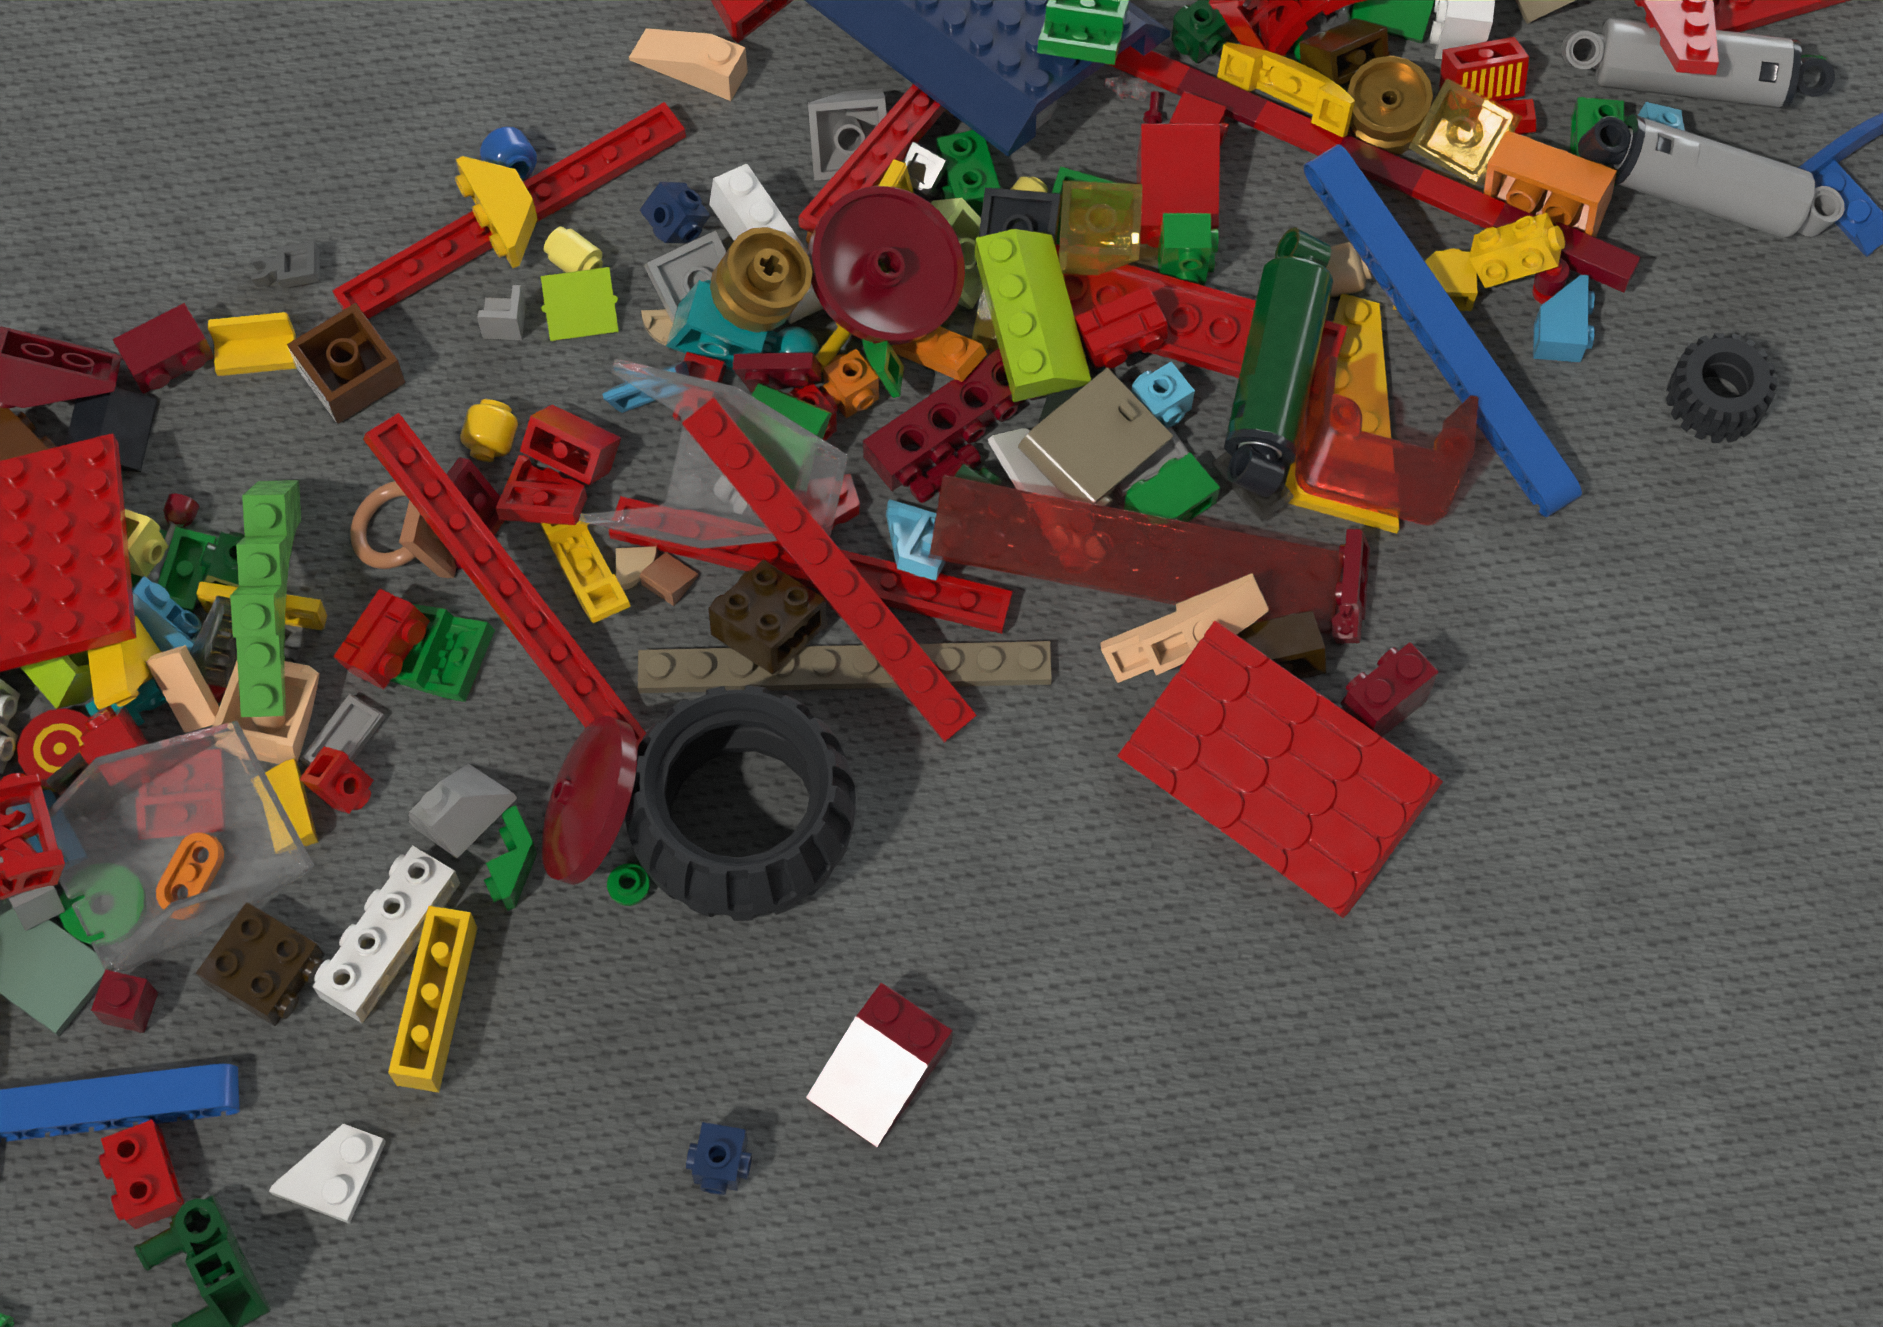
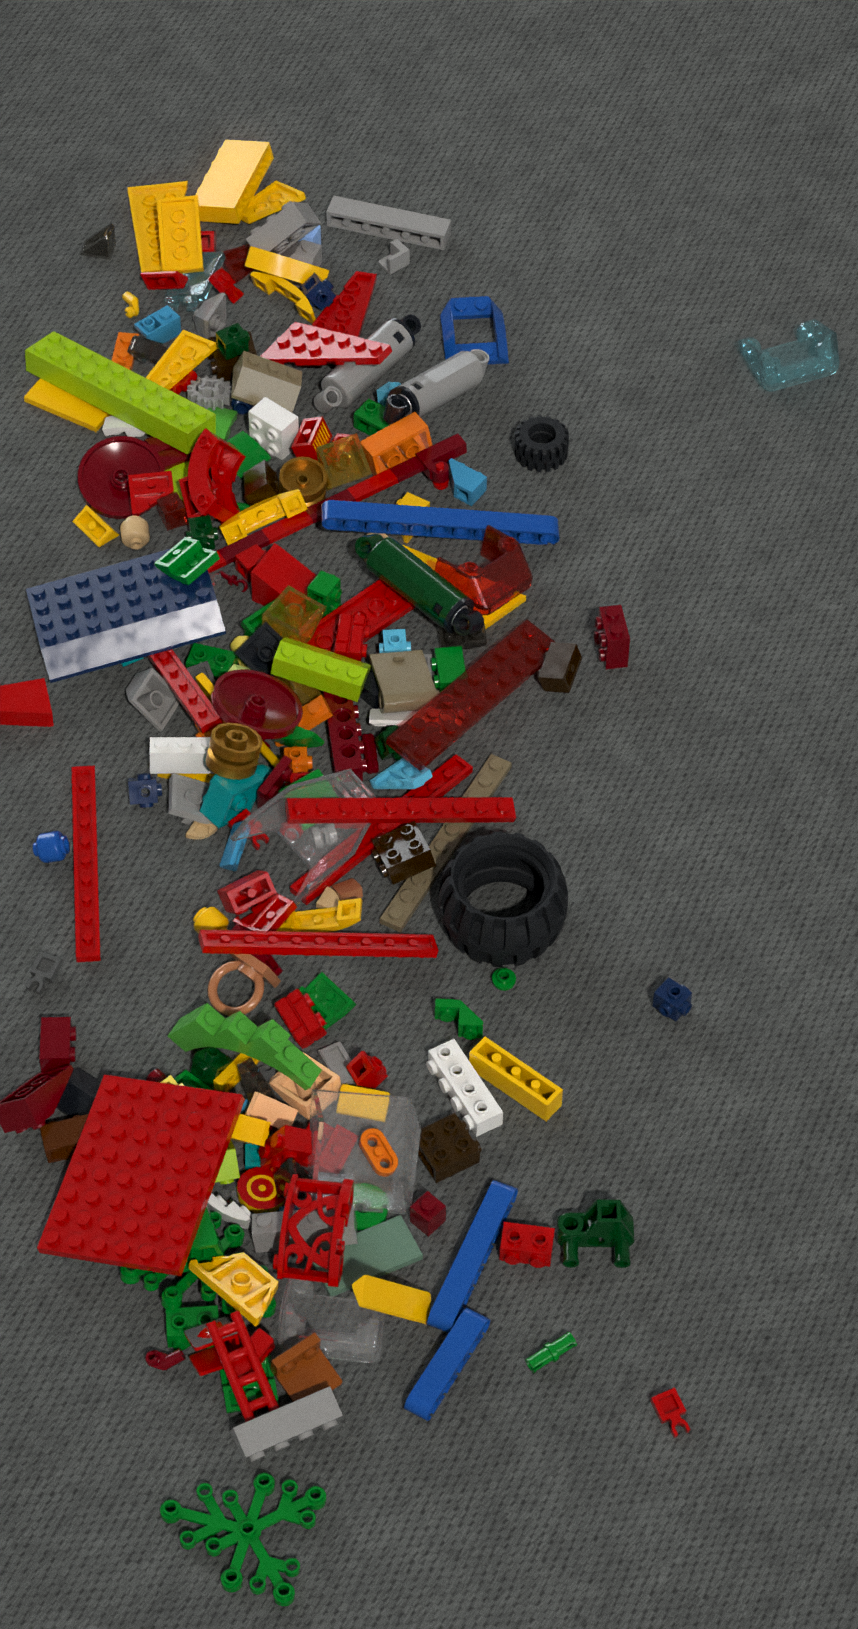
camera: 60 degrees left, 15 degrees down
yellow panel [208,312,296,376] -> none
white wing [269,1124,386,1224] -> none
reddish brown brick [287,303,405,424] -> none
light grey slope [409,764,517,858] -> none
yellow slope [455,156,537,268] -> none
light grey panel [477,285,526,340] -> none
lime piece [541,267,619,341] -> none
dark red dish [542,716,637,885] -> none
light yellow brick [544,227,603,273] -> none
light nougat slope [629,28,748,101] -> none
slope [806,982,953,1148] -> none
light nougat slope [1100,573,1269,683] -> none
red piece [1117,620,1443,918] -> none
dark red hinge [1331,529,1370,644] -> none
yellow brick [1469,213,1565,288] -> none

